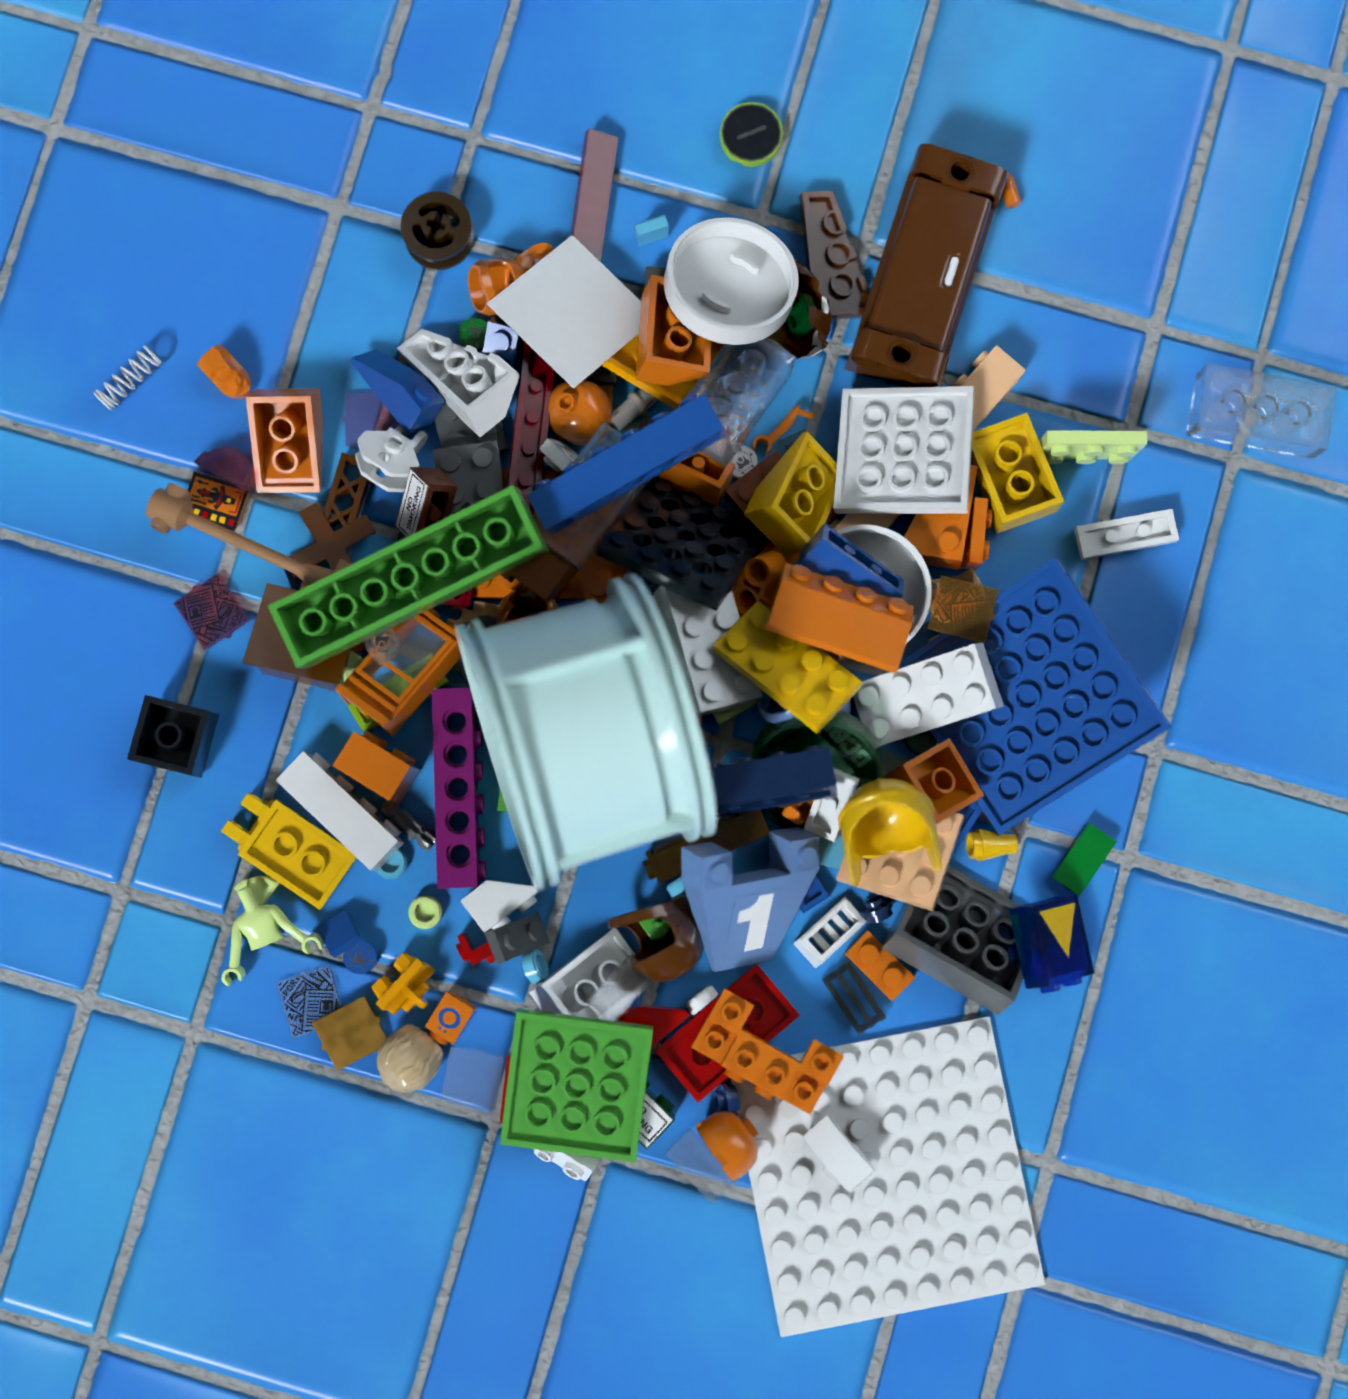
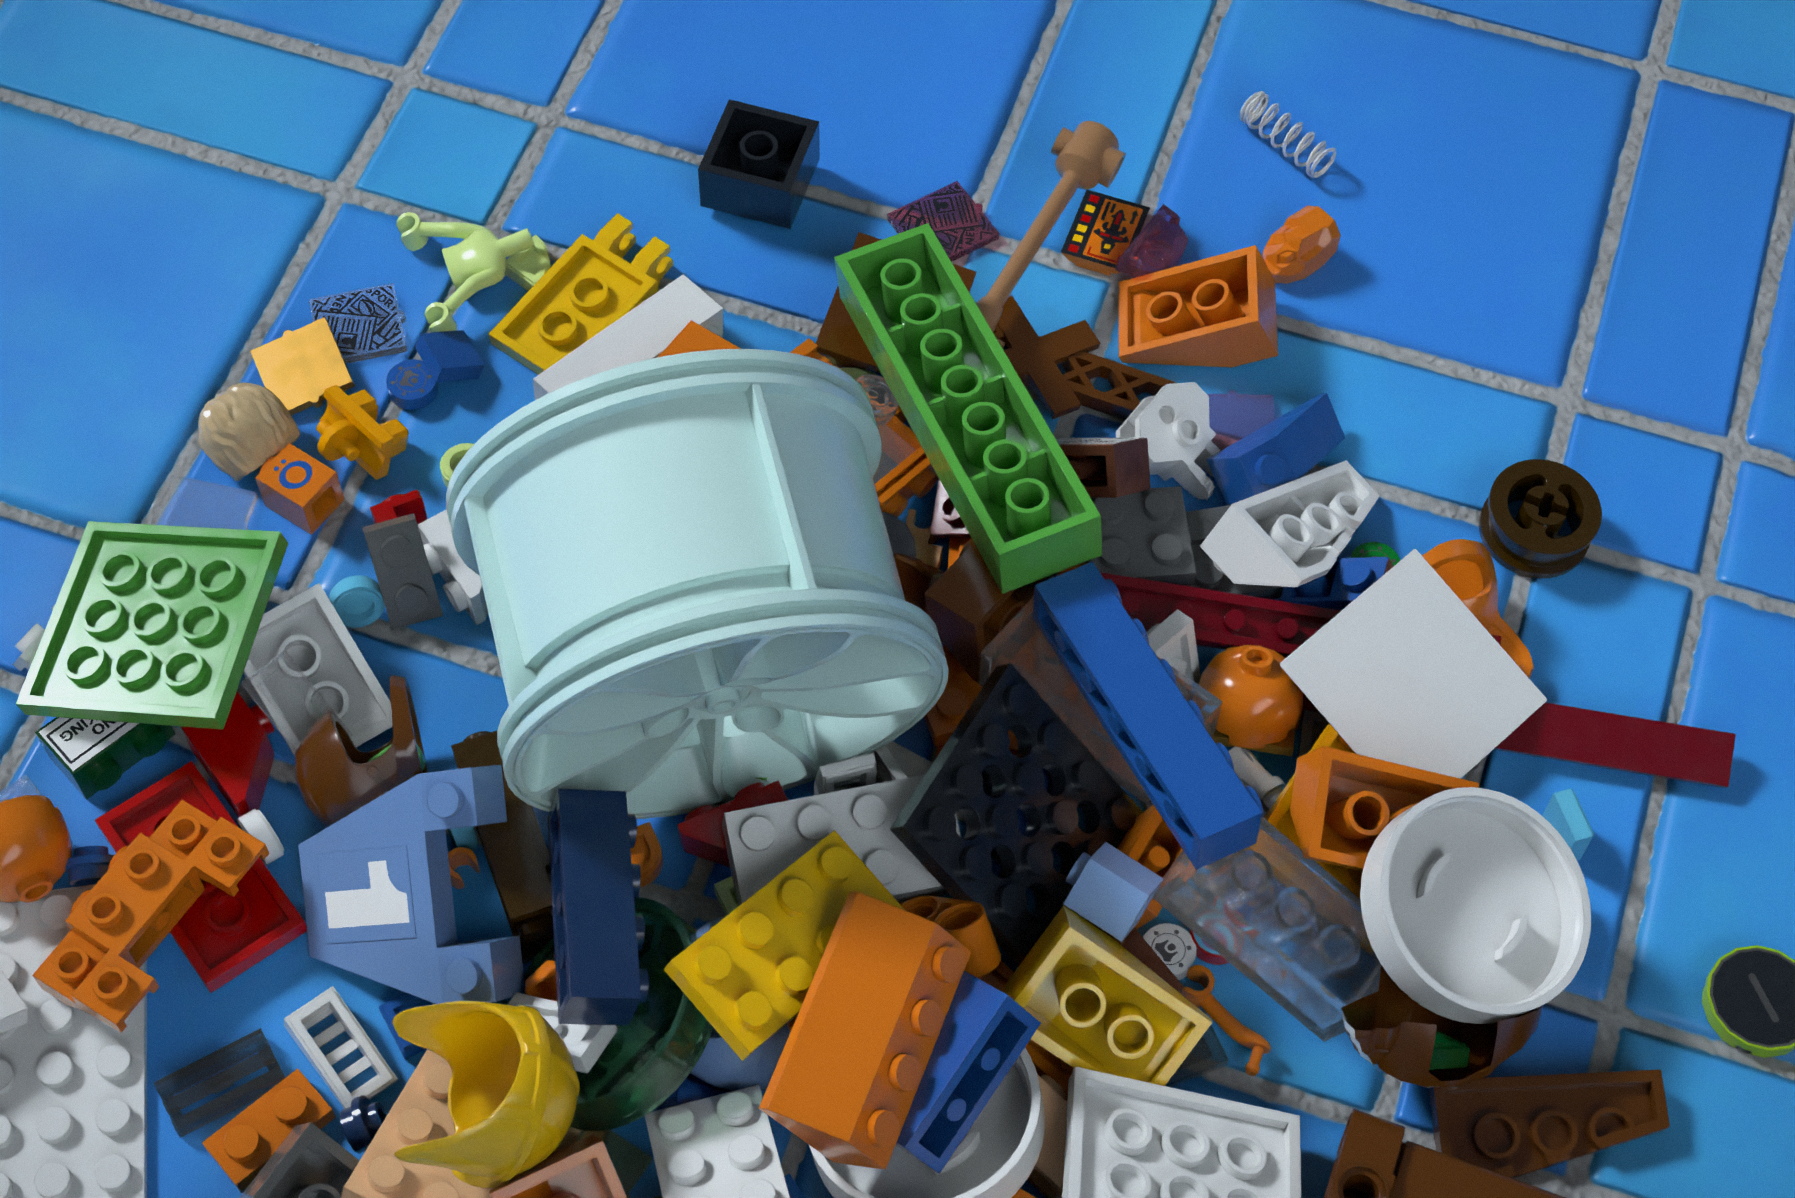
camera: 90 degrees right, 25 degrees down
none -> light blue brick [1063,842,1164,942]

